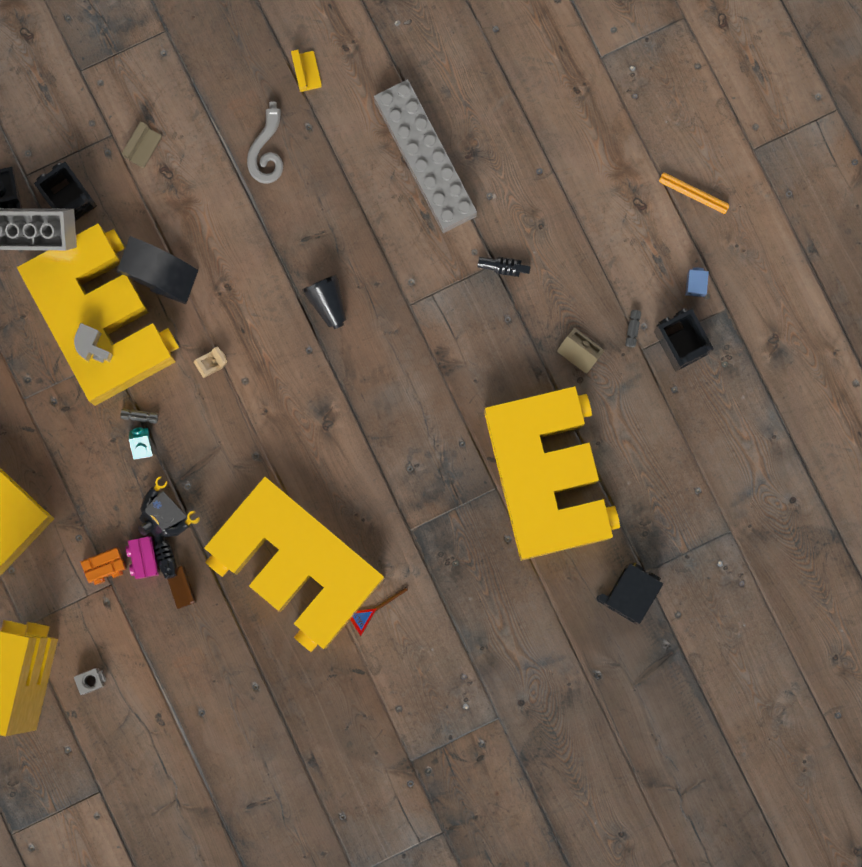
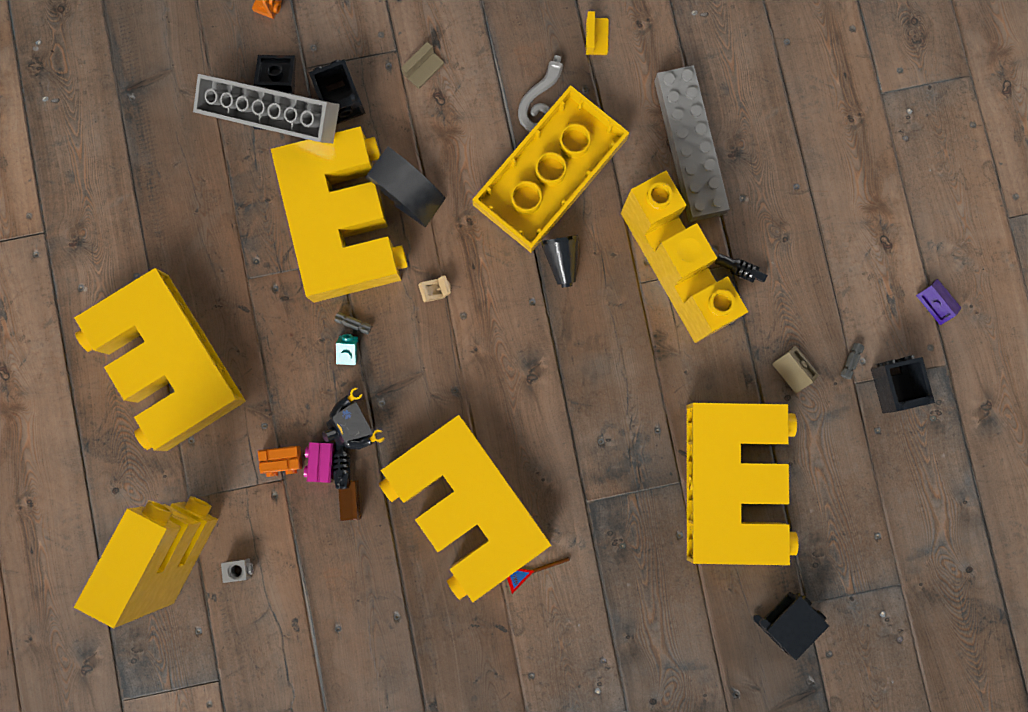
camera: 15 degrees right, 0 degrees up
light grey brick [74,323,113,363] -> none
light orange axle [659,172,729,214] -> none
medium blue brick [685,267,709,297] -> none
none -> yellow plate [472,85,629,253]
none -> yellow brick [621,170,748,343]
none -> dark purple panel [916,279,961,325]

